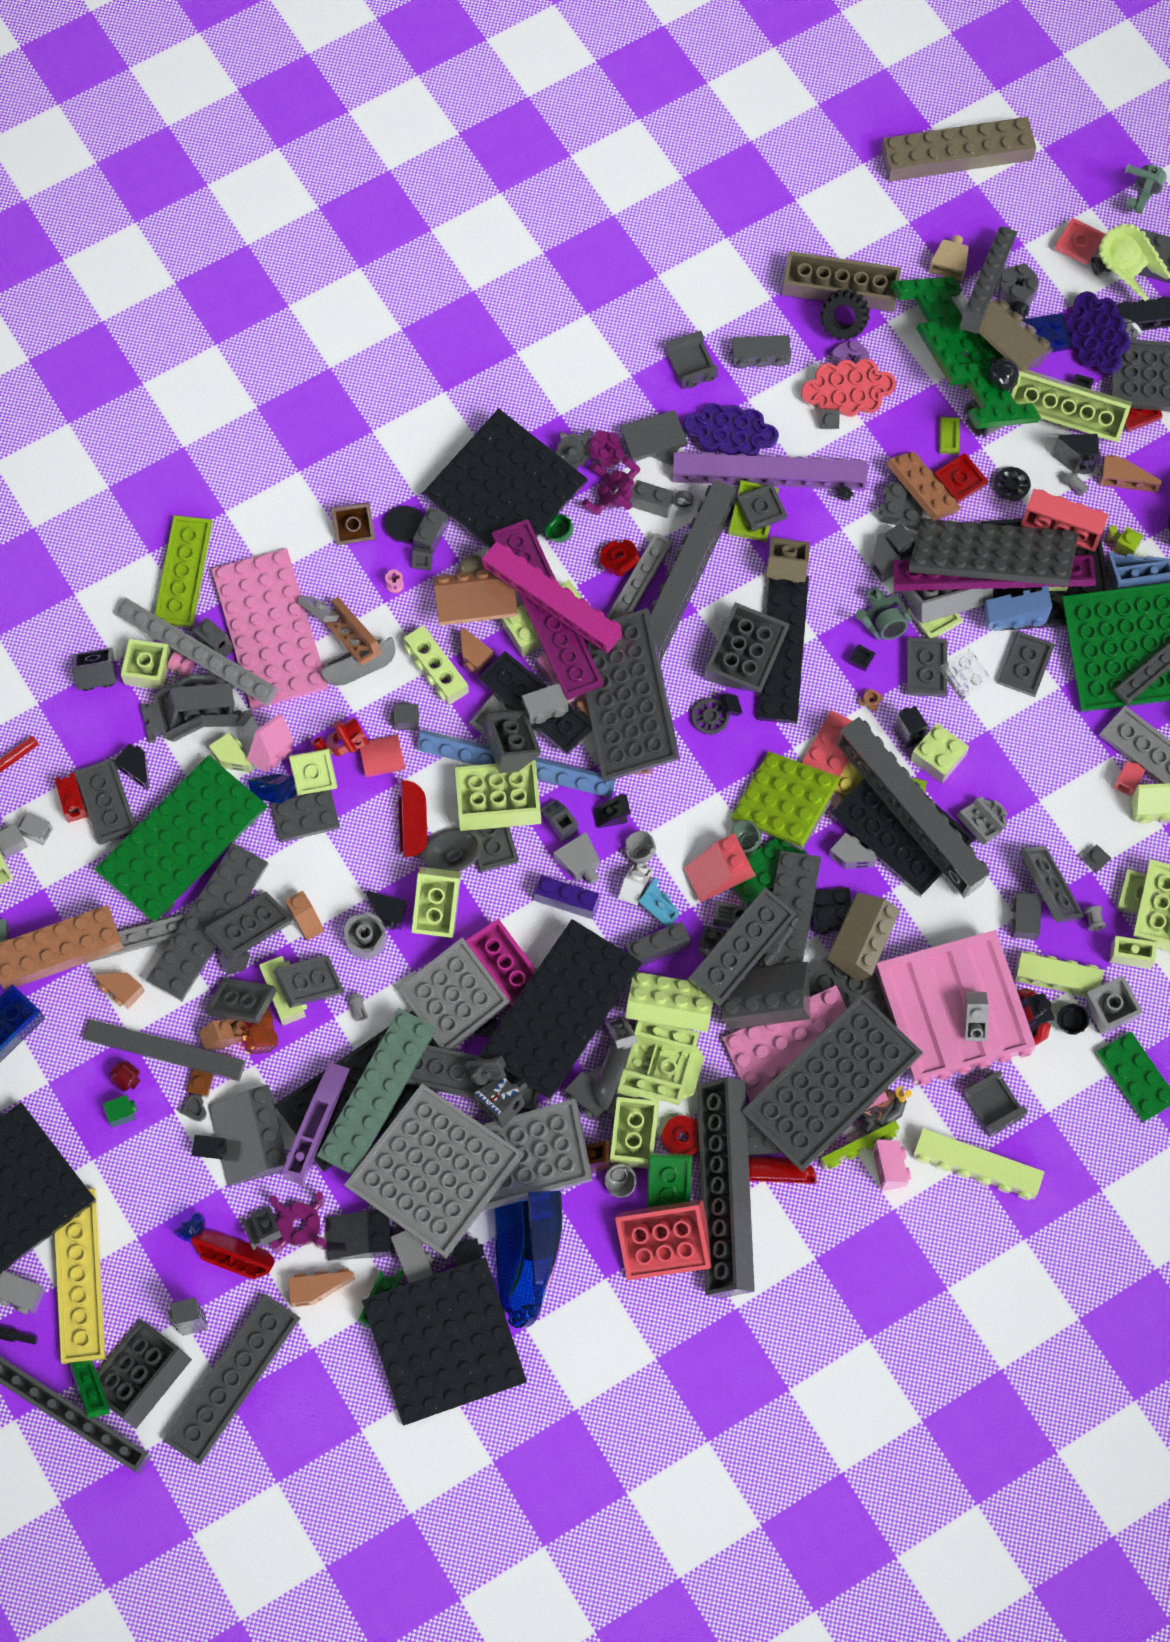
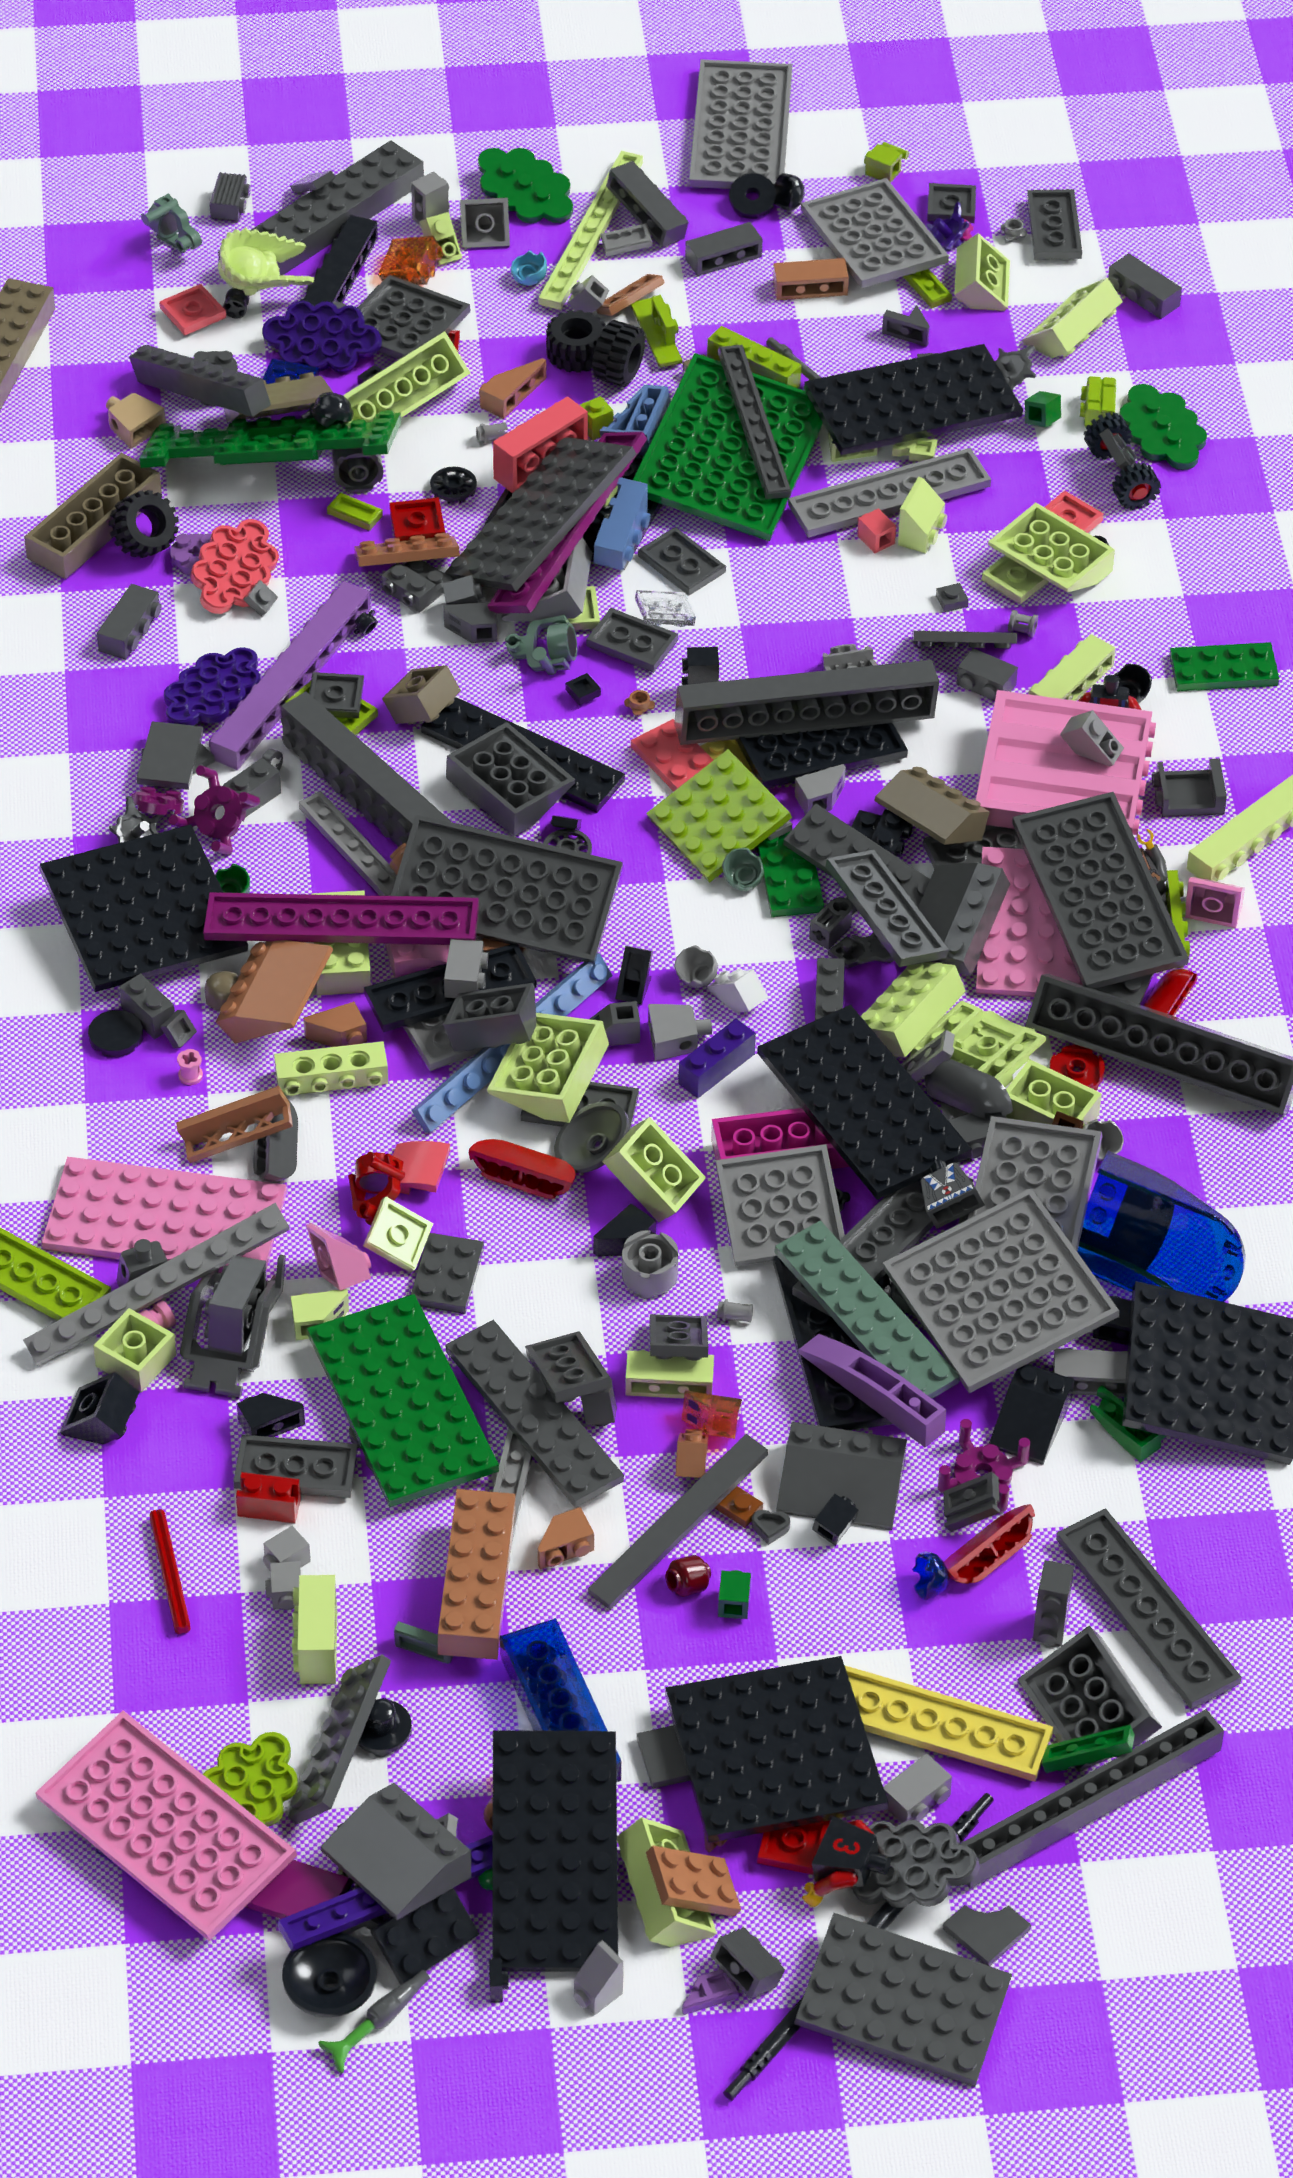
camera: 65 degrees left, 20 degrees down
dark grey plate [205,978,277,1024] -> none
clear blue slope [248,774,297,804] -> none
nougat slope [285,890,325,941] -> none
nougat slope [289,1268,355,1307] -> none
light grey plate [298,597,339,622] -> none
reddish brown slope [331,502,375,545] -> none
dark grey brick [390,702,419,730] -> none
dark grey hips [465,1056,506,1085] -> none
dark pink brick [482,542,622,654] -> none
red plate [599,539,640,576] -> none
coral slope [615,1200,711,1281] -> none
medium azure wing [638,877,680,927] -> none
green tile [647,1153,692,1208] -> none
dark grey panel [665,330,718,389] -> none
coral slope [684,833,756,903] -> none
yellowish green brick [910,723,969,784] -> none
black slope [1052,434,1100,475] -> none
light grey slope [1086,975,1143,1035] -> none
yellowish green brick [1109,936,1157,969] -> none

